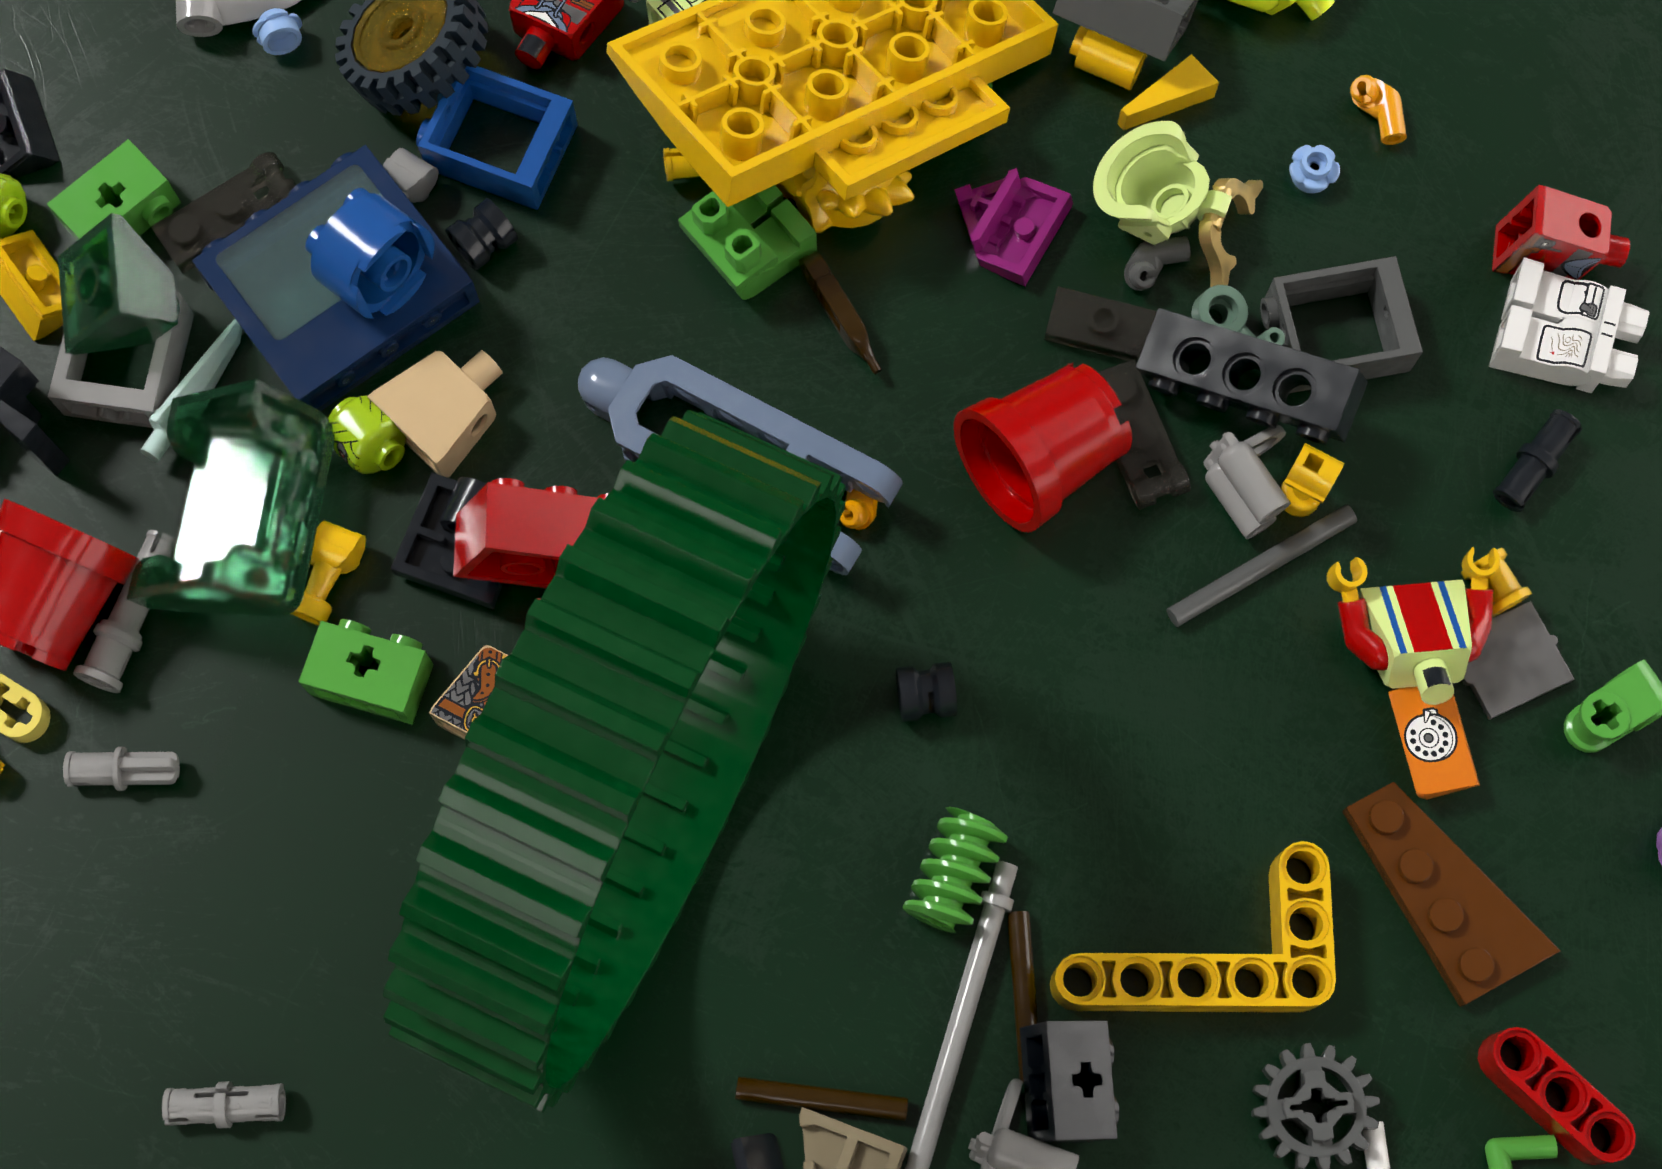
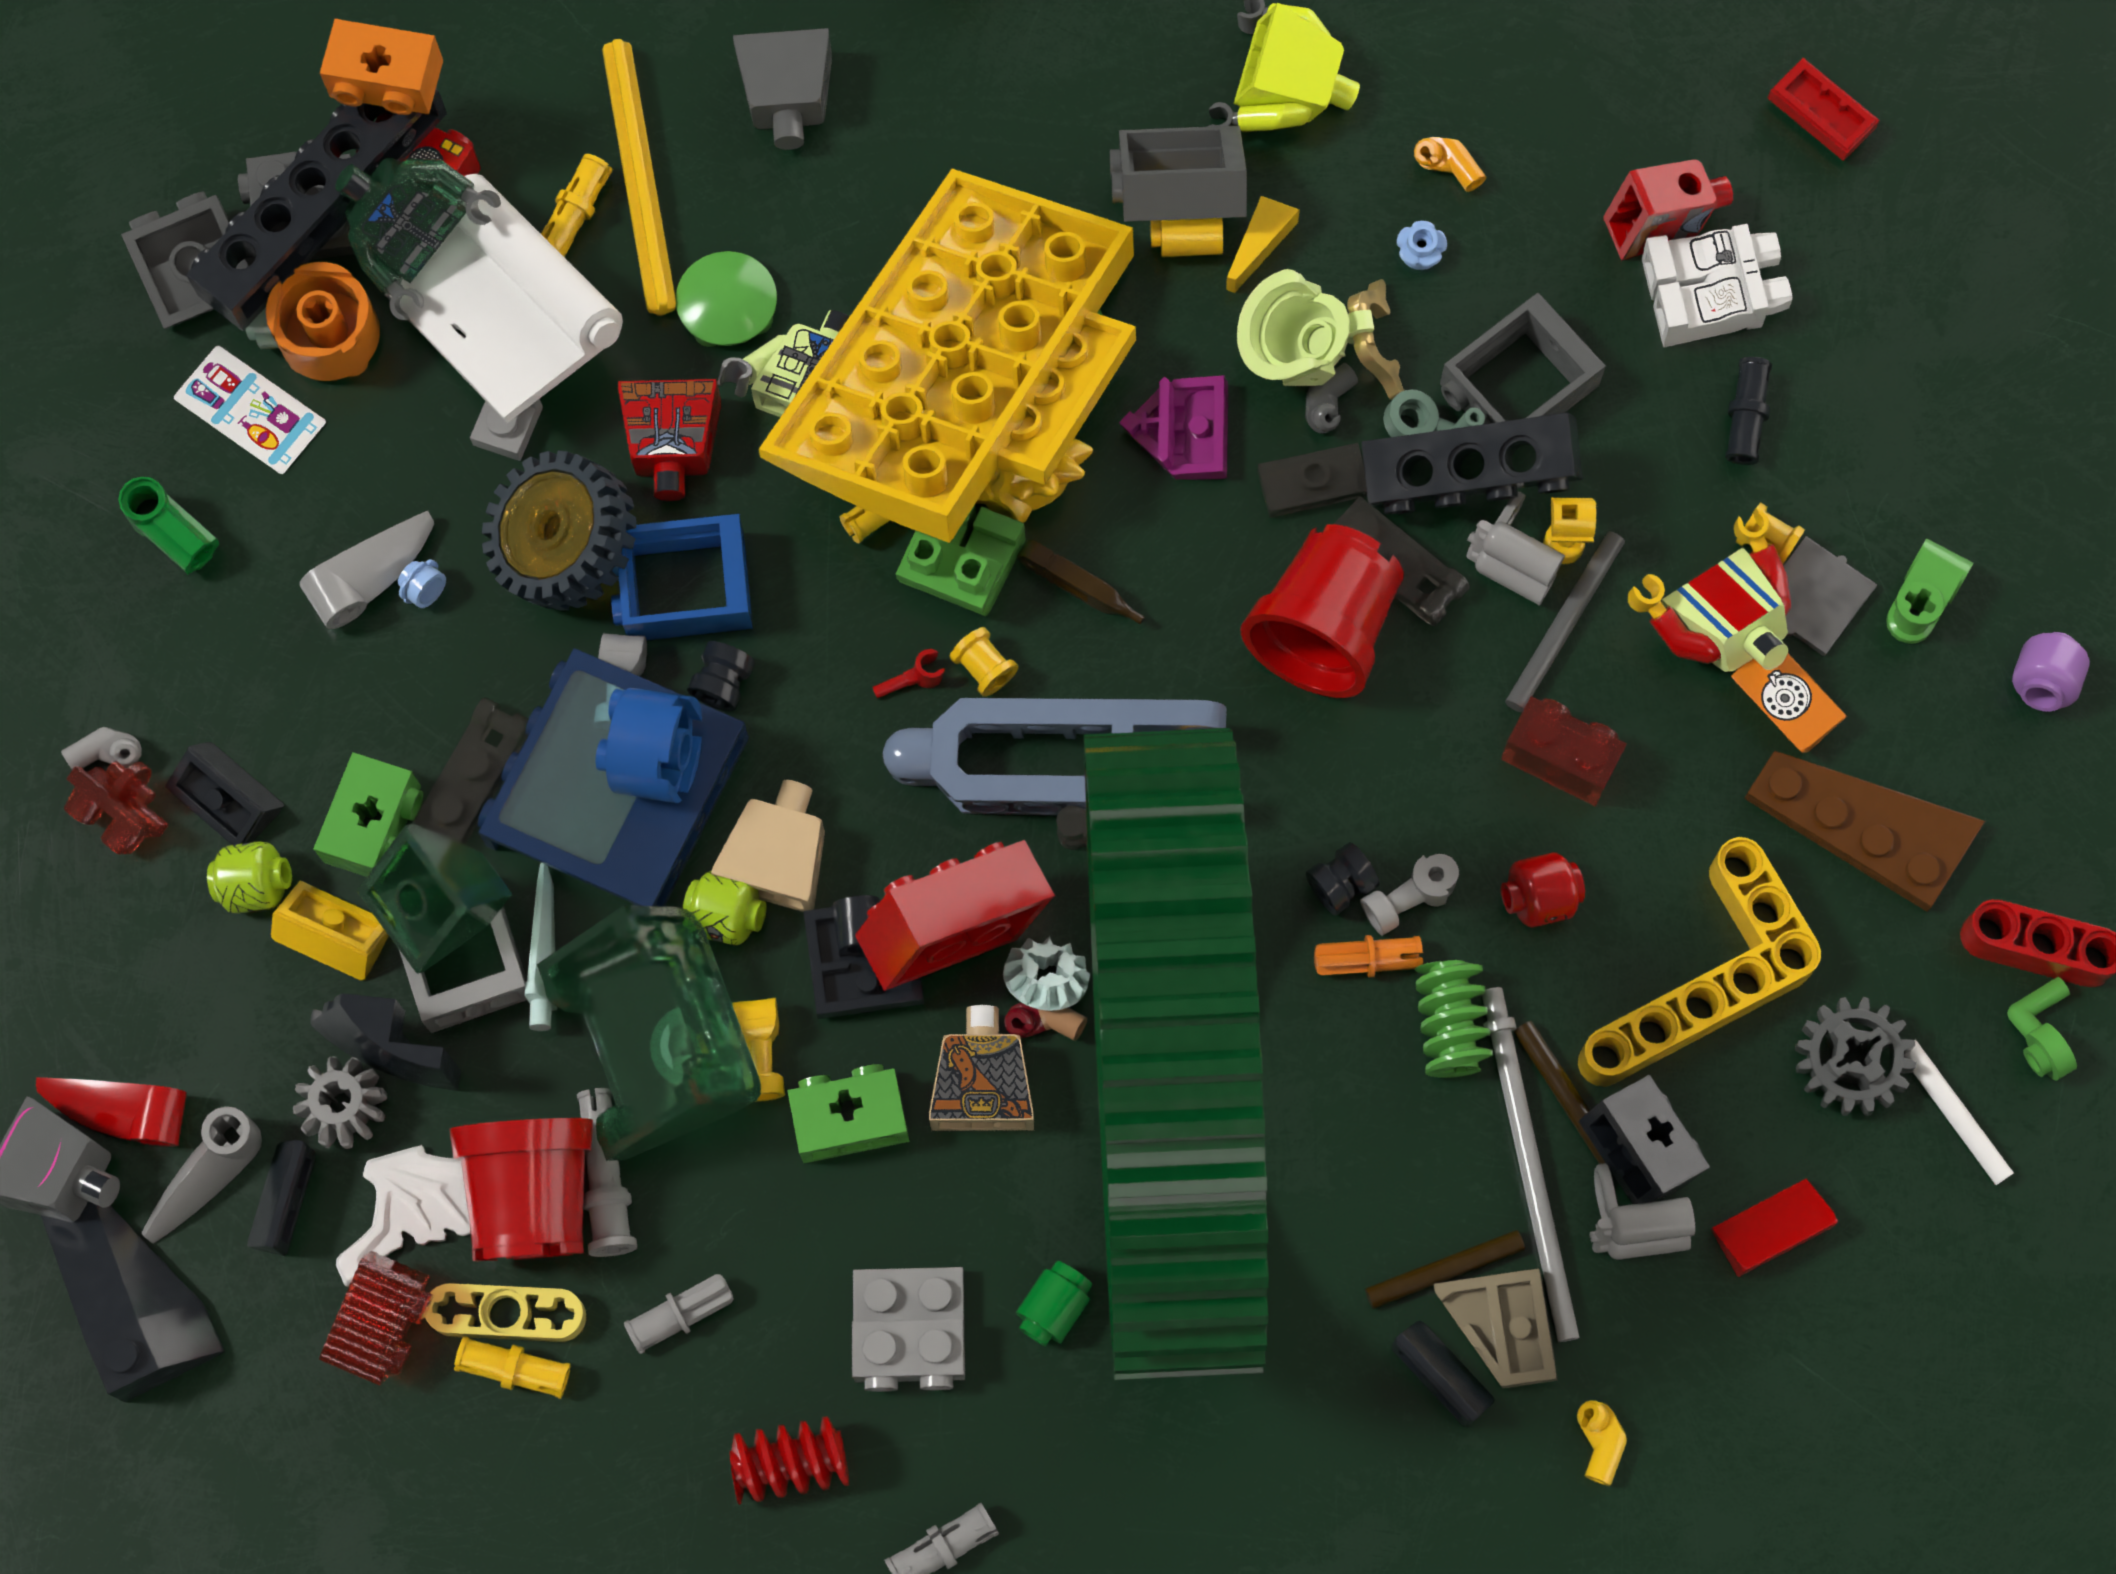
camera: 25 degrees left, 0 degrees up
none -> red piece [730,1416,849,1506]
none -> light grey plate [852,1267,965,1392]
none -> red hand [872,649,945,699]
none -> yellow bush [950,627,1019,697]
none -> orange axle [1314,935,1423,978]
none -> light grey leg [1360,854,1459,936]
none -> clear red brick [1501,696,1627,807]
none -> red head [1501,852,1585,927]

